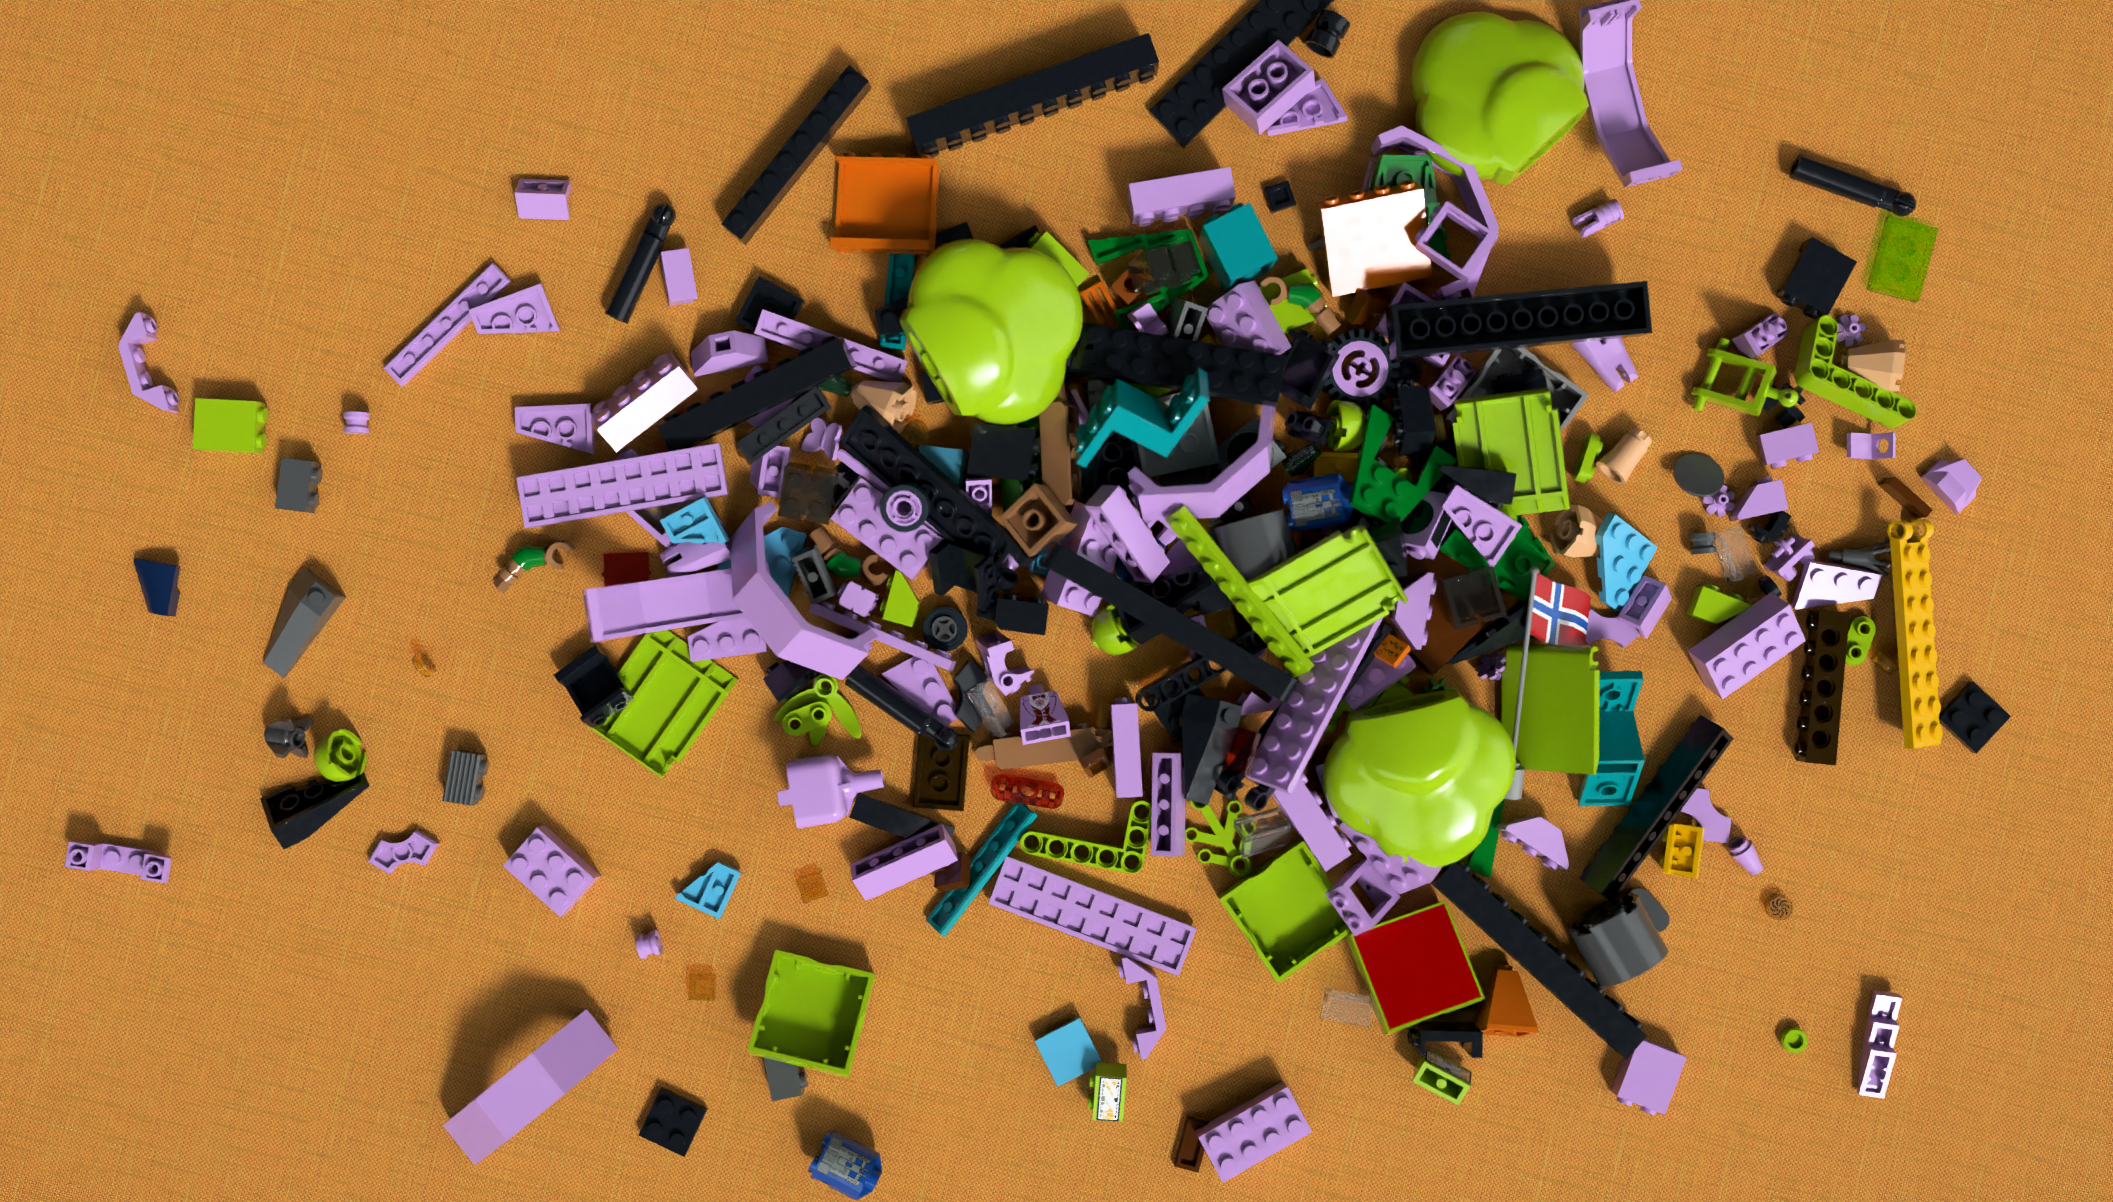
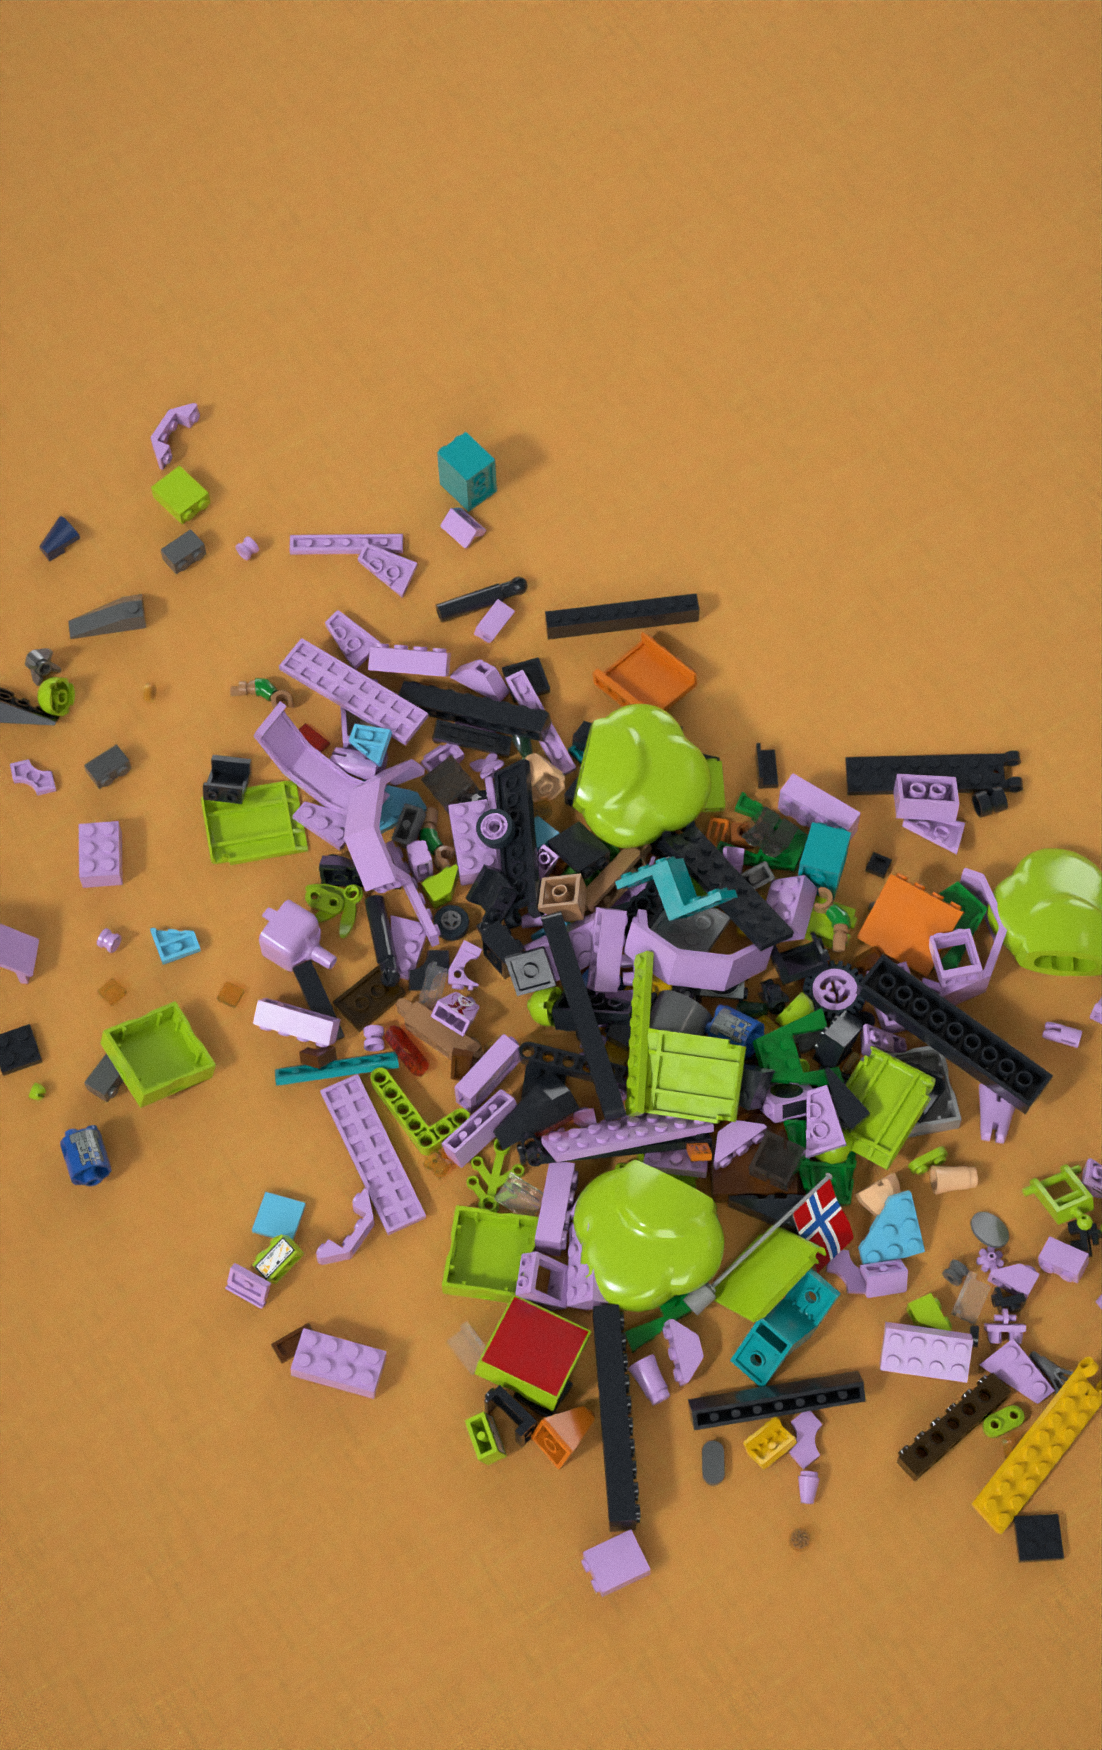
camera: 45 degrees right, 25 degrees down
black brick [906,33,1159,158] -> none
lavender plant [1475,652,1506,680] -> none
dark grey brick [1568,893,1668,987] -> none
lime tile [1779,1026,1808,1053] -> none
lavender slope [1857,990,1902,1099] -> none
none -> lime hinge [29,1082,46,1100]
none -> lavender plate [225,1263,271,1309]
none -> lavender wheel [363,1025,385,1052]
none -> clear yellow wheel [423,1150,452,1179]
none -> teal container [437,432,497,512]
none -> plate [505,946,557,996]
none -> lavender plant [628,1355,670,1406]
none -> black panel [755,743,778,789]

